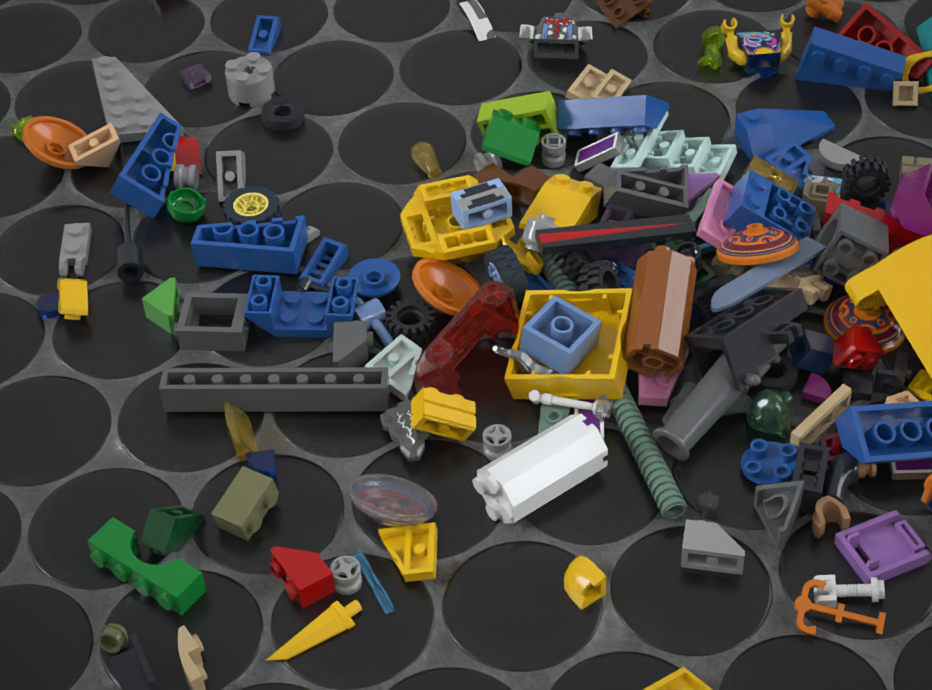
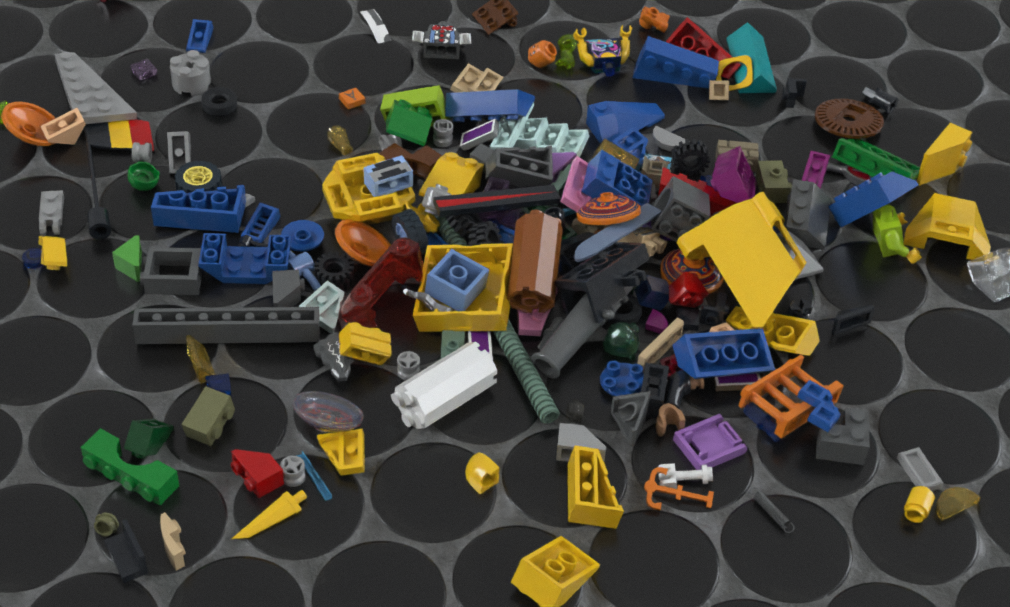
camera: 10 degrees left, 0 degrees up
blue wedge [110,112,182,219] -> none
white piece [529,390,612,422] -> none
none -> orange tile [339,88,366,110]
none -> orange head [528,40,557,68]
none -> yellow wedge [568,445,624,529]

